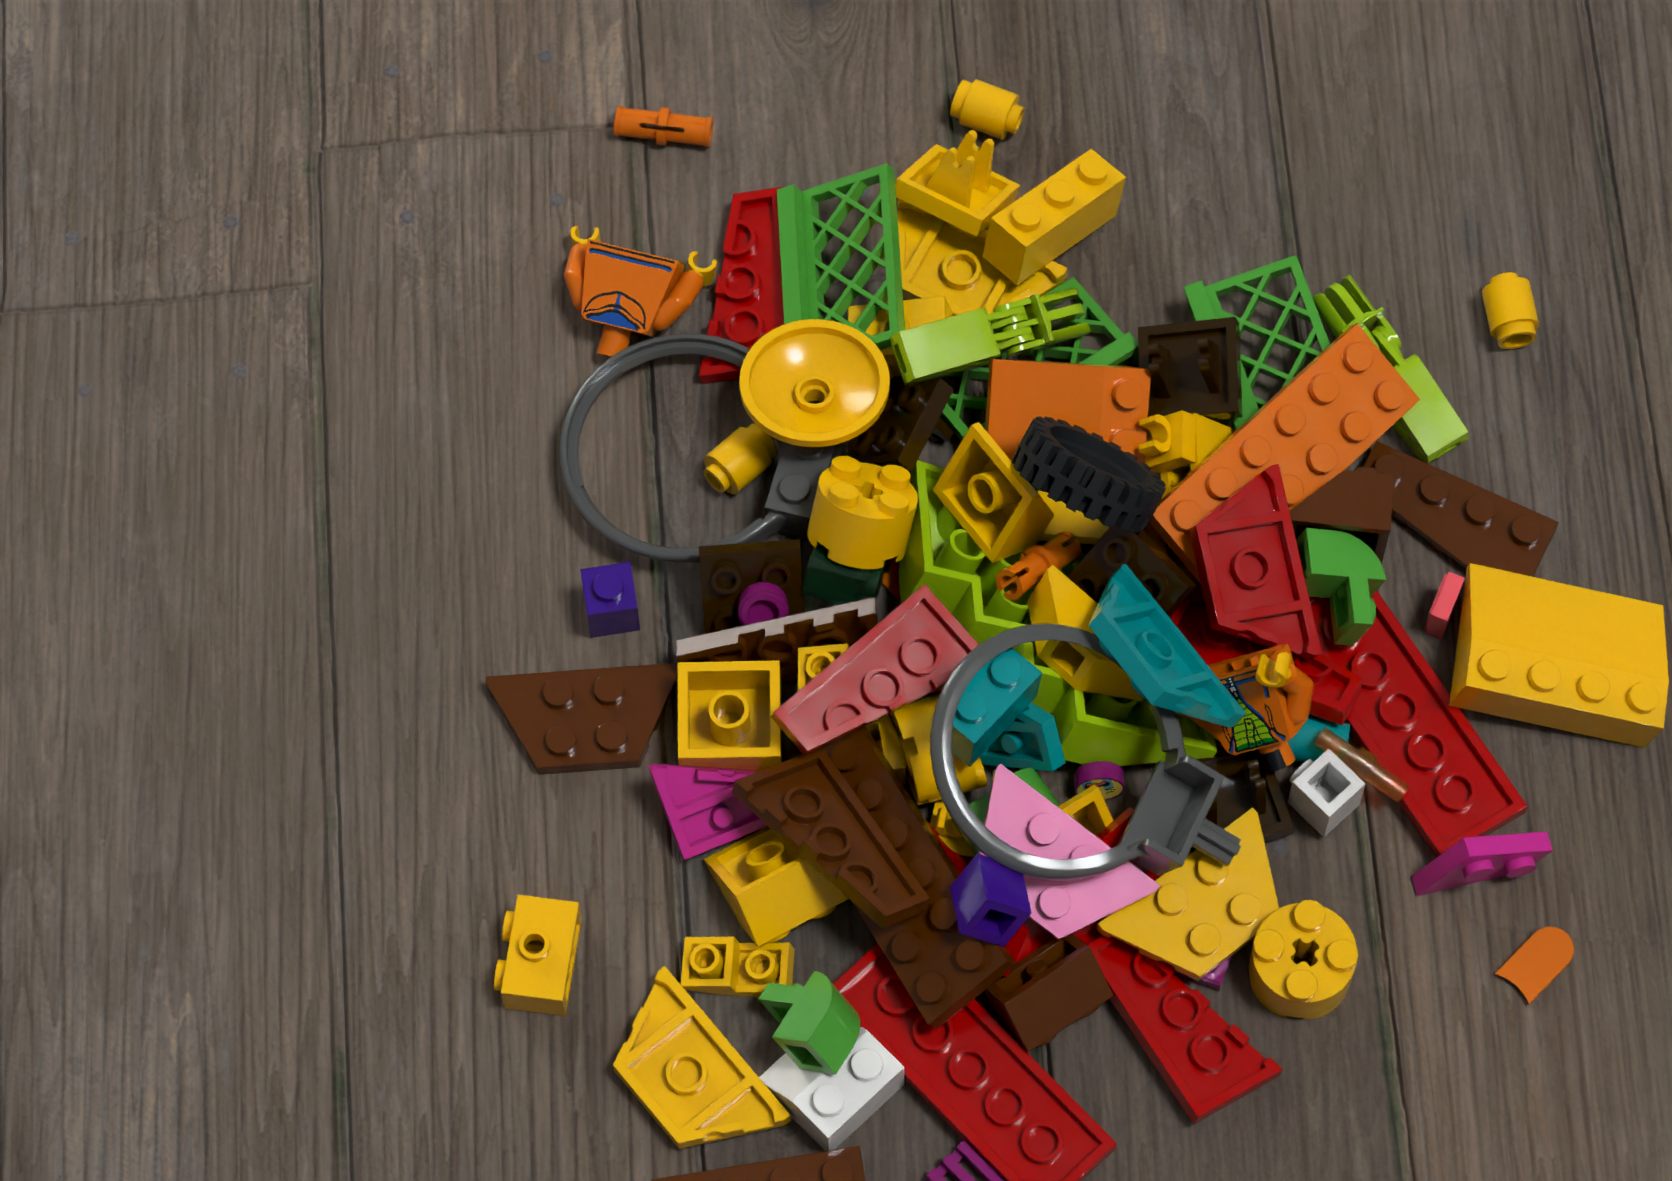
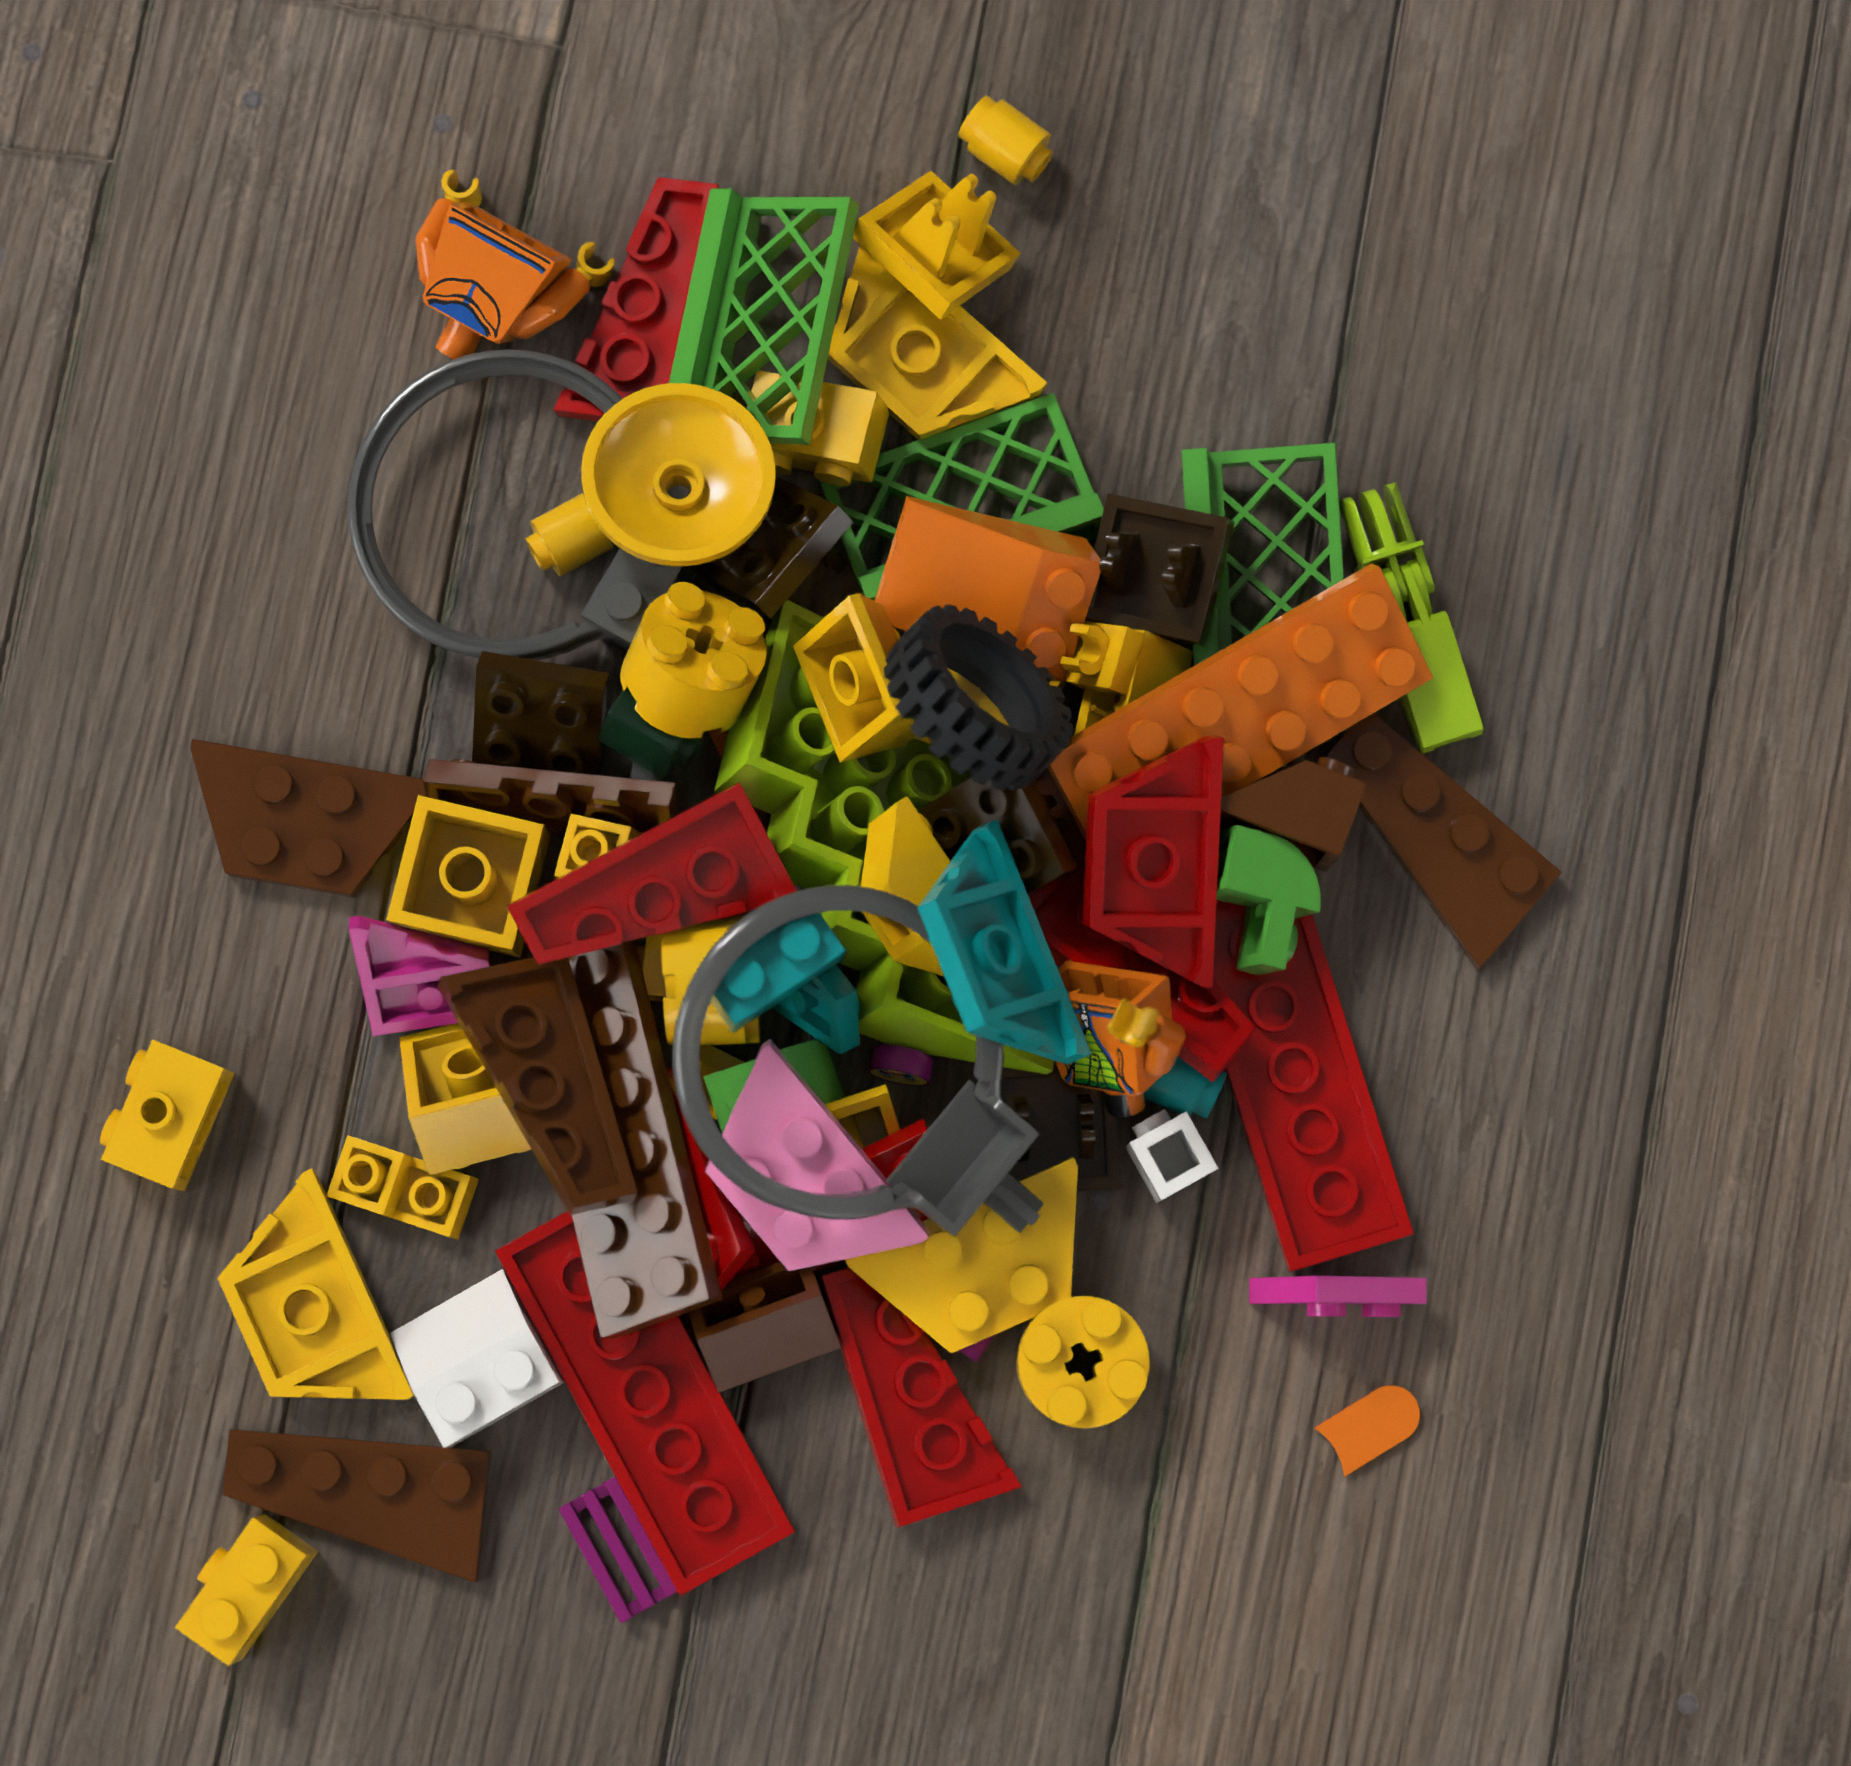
camera: 10 degrees right, 15 degrees up
dark purple brick [580,562,640,638] -> none
orange pin [614,106,713,148] -> none
magenta tile [738,582,788,626] -> none
bright green brick [758,971,860,1075] -> none
lime arm [889,287,1091,385] -> none
dark purple brick [950,853,1032,947] -> none
yellow brick [982,149,1126,285] -> none
orange pin [996,531,1081,600] -> none
clear orange bar [1313,727,1409,803] -> none
coral tile [1424,571,1465,639] -> none
yellow slope [1449,563,1669,748] -> none
yellow brick [1482,272,1539,349] -> none

